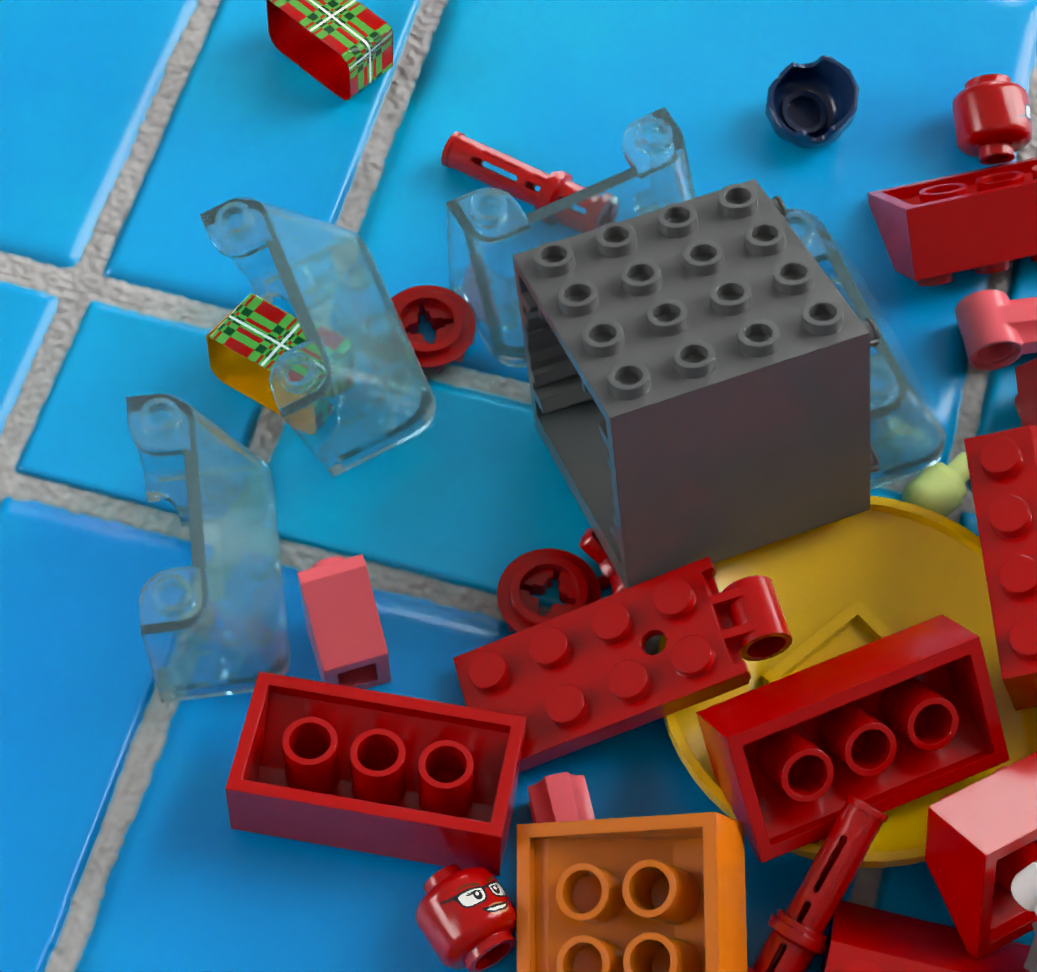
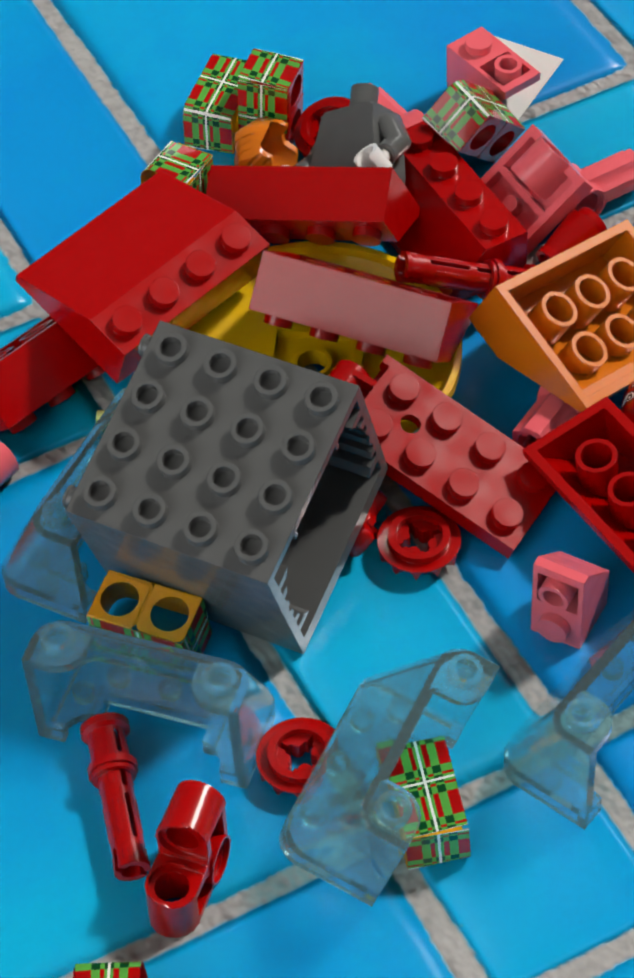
camera: 130 degrees left, 10 degrees down
none -> red piece [145,780,231,938]

